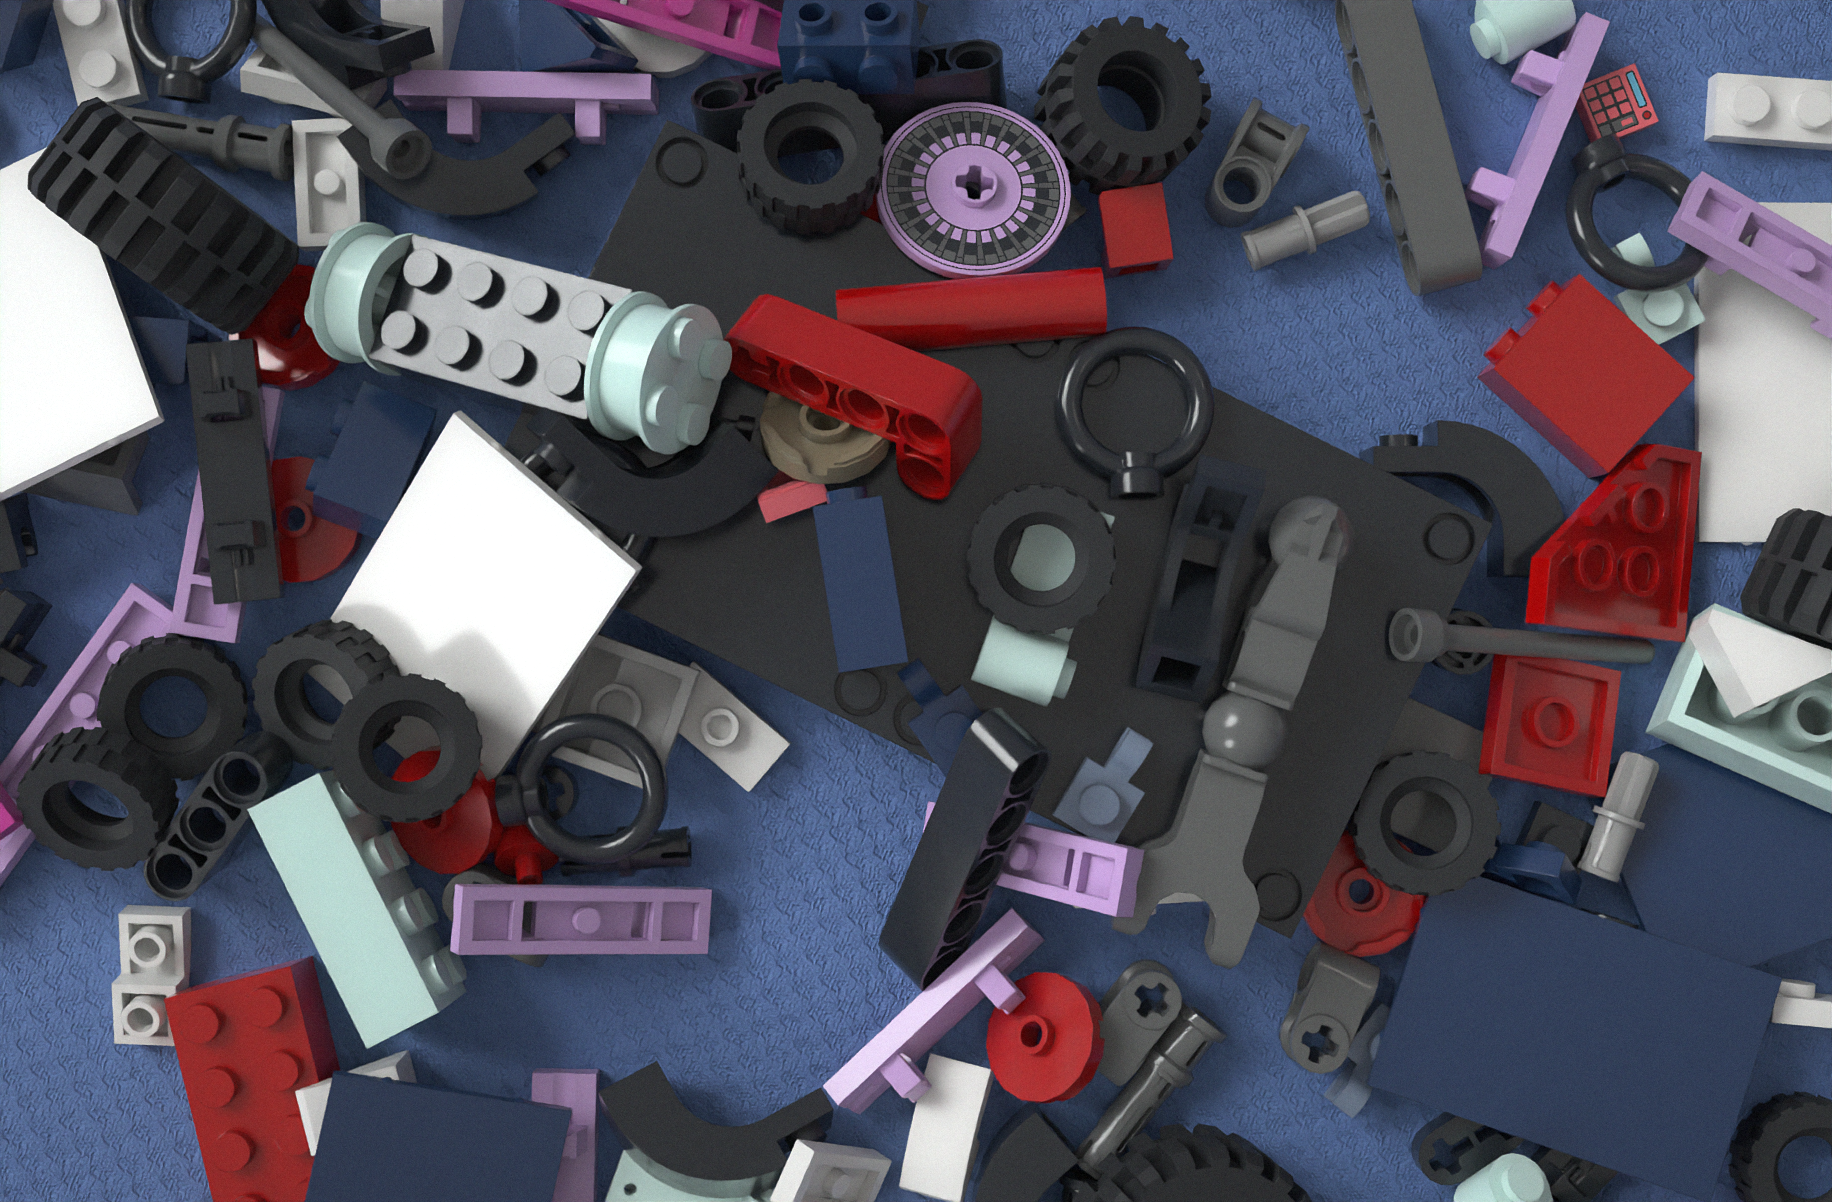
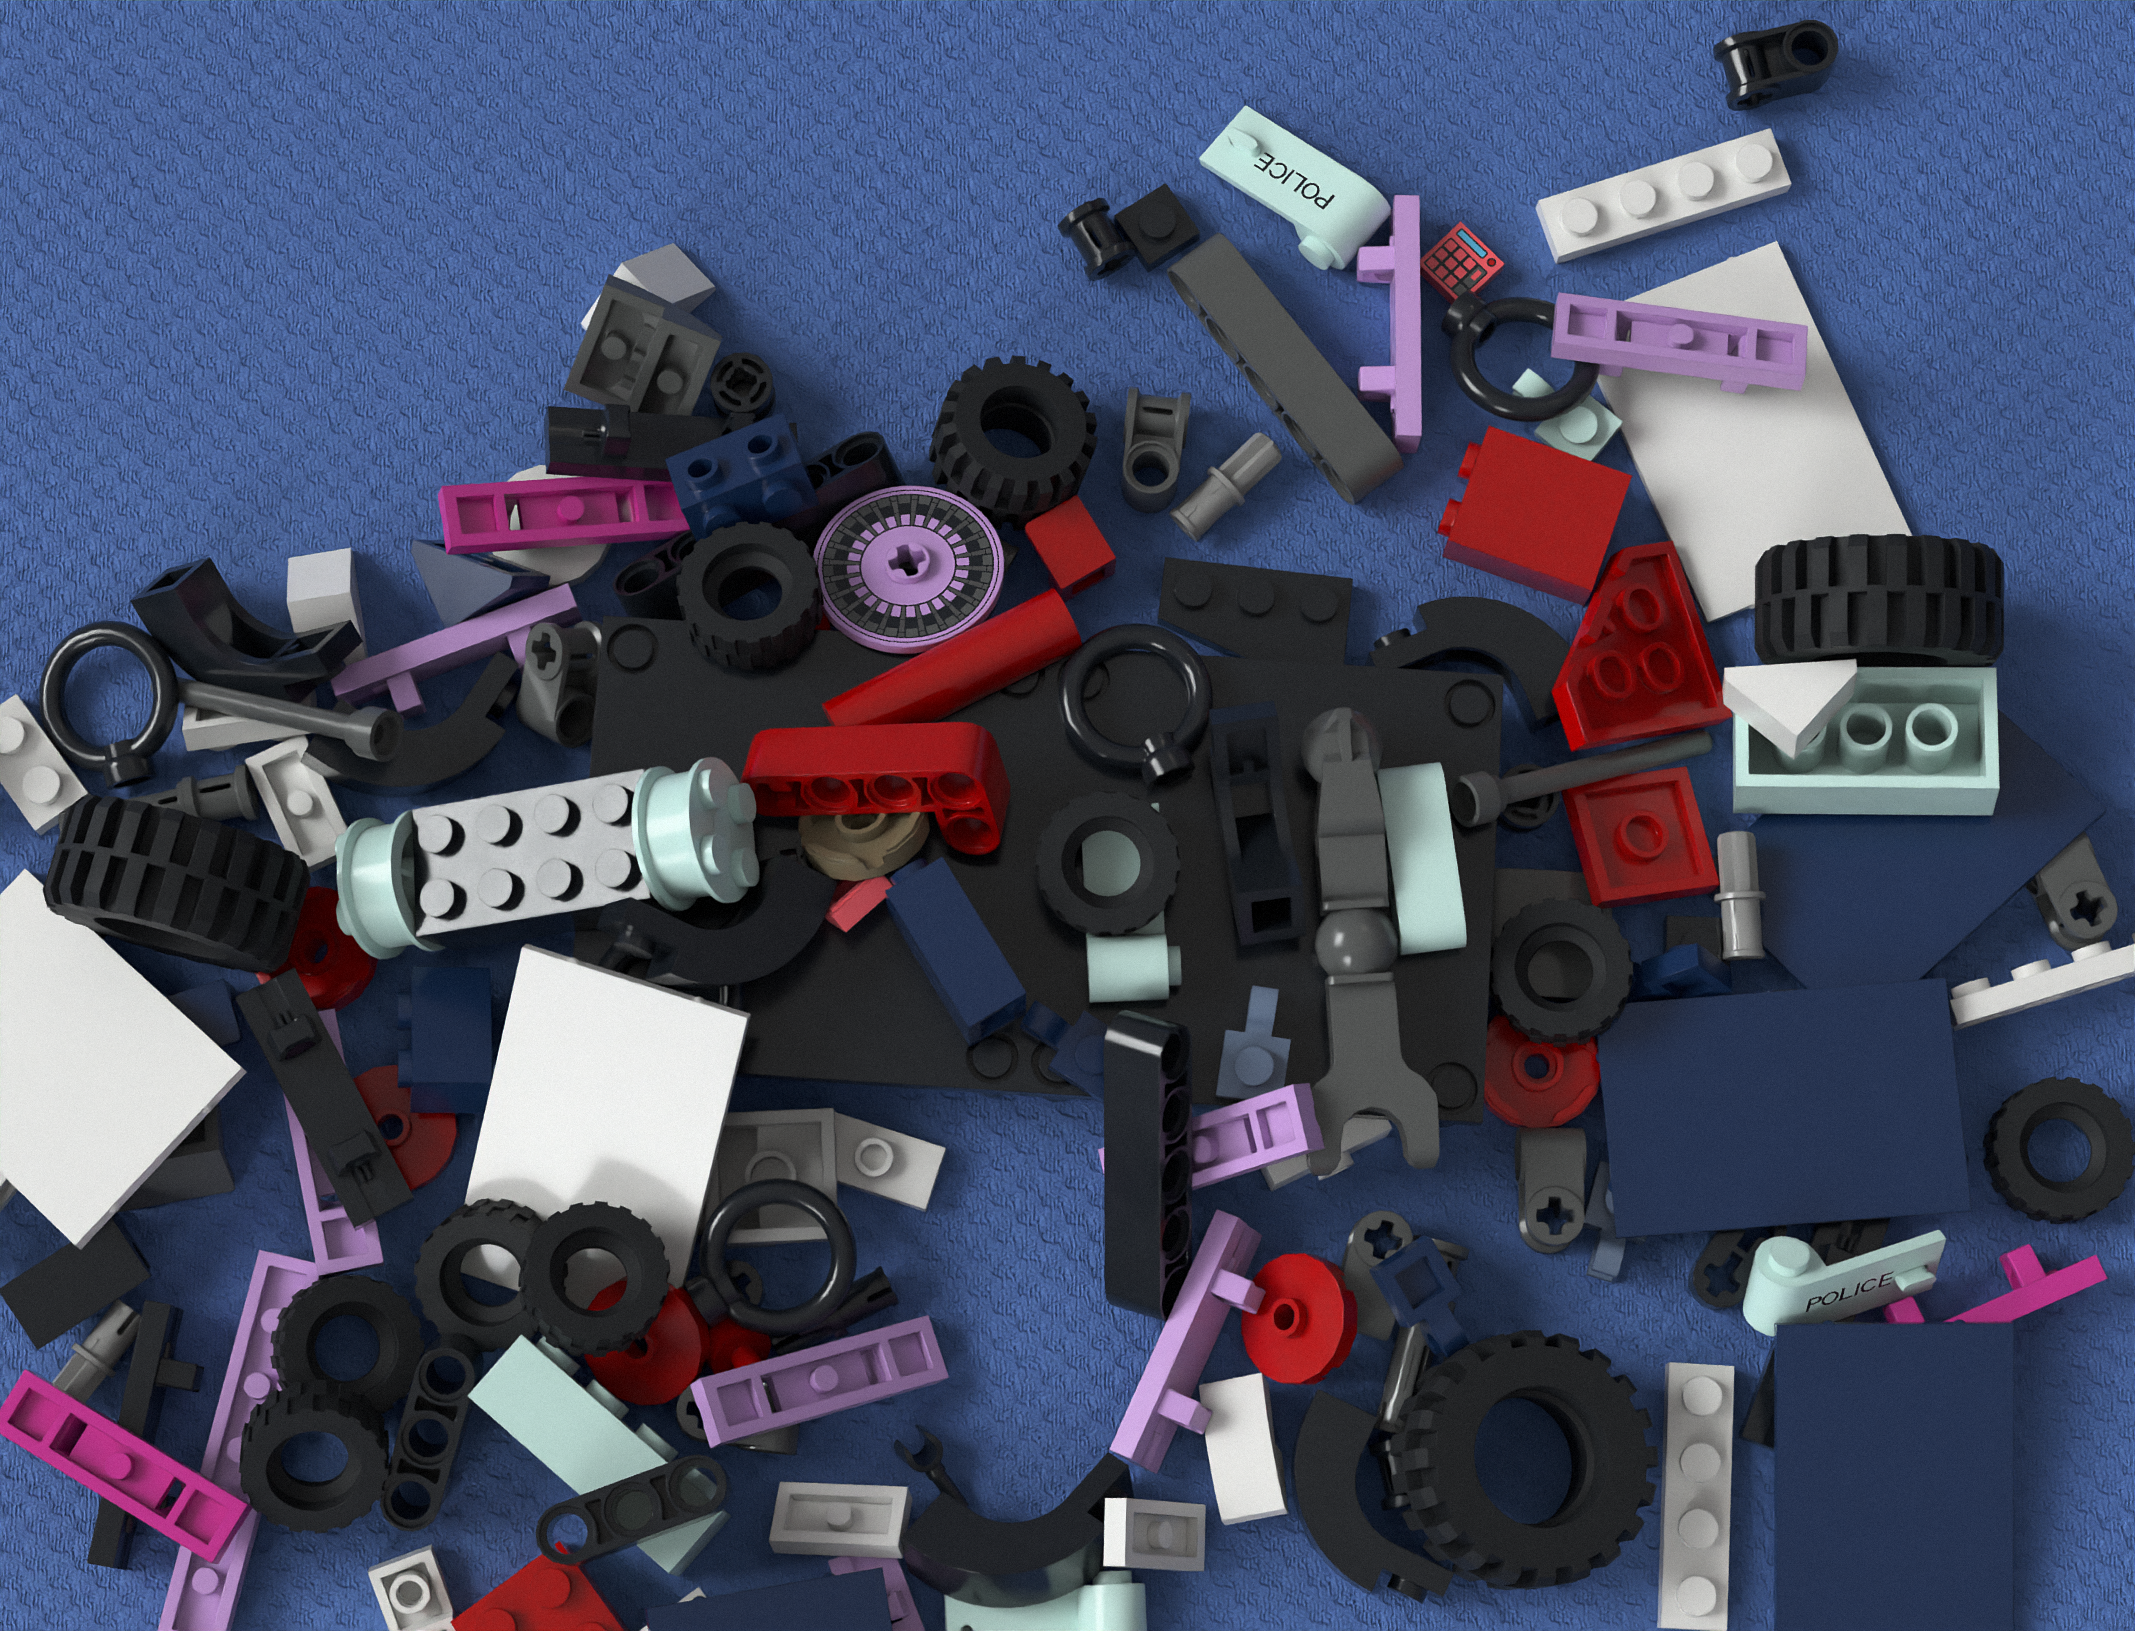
camera: 30 degrees left, 10 degrees down
none -> dark grey piece [516,621,603,748]
none -> black beam [535,1454,732,1567]
none -> white plate [769,1482,912,1559]
none -> black hand [894,1424,969,1507]
none -> black wing [1157,557,1353,665]
none -> dark blue plate [1369,1236,1470,1358]
none -> light aqua beam [1375,762,1467,955]

